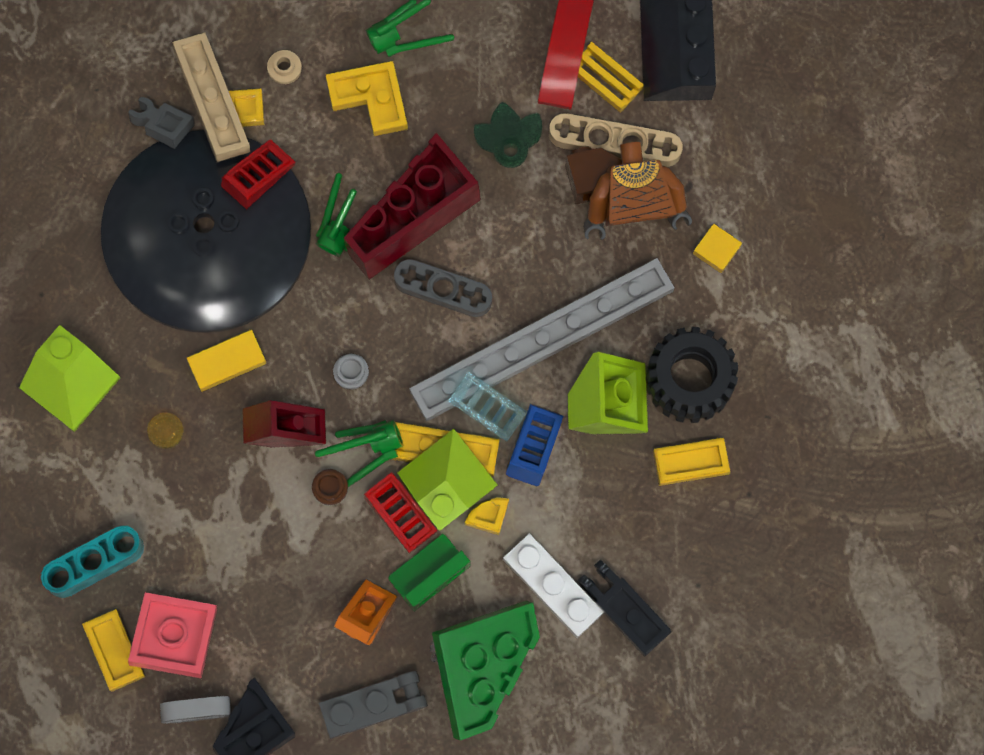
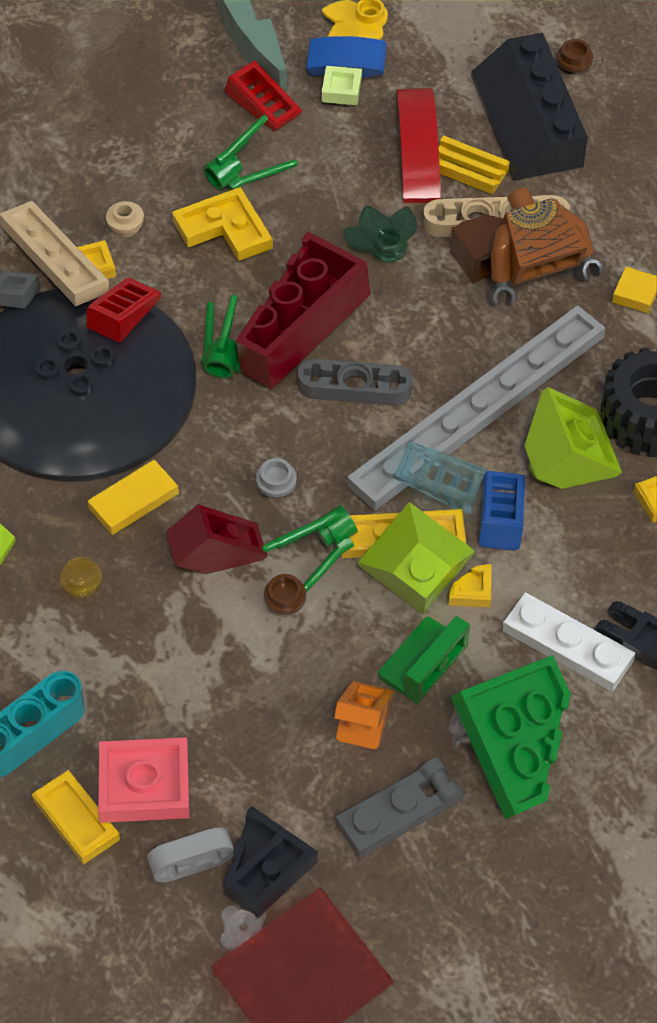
camera: 10 degrees left, 20 degrees down
red slope [364,472,437,554] -> none

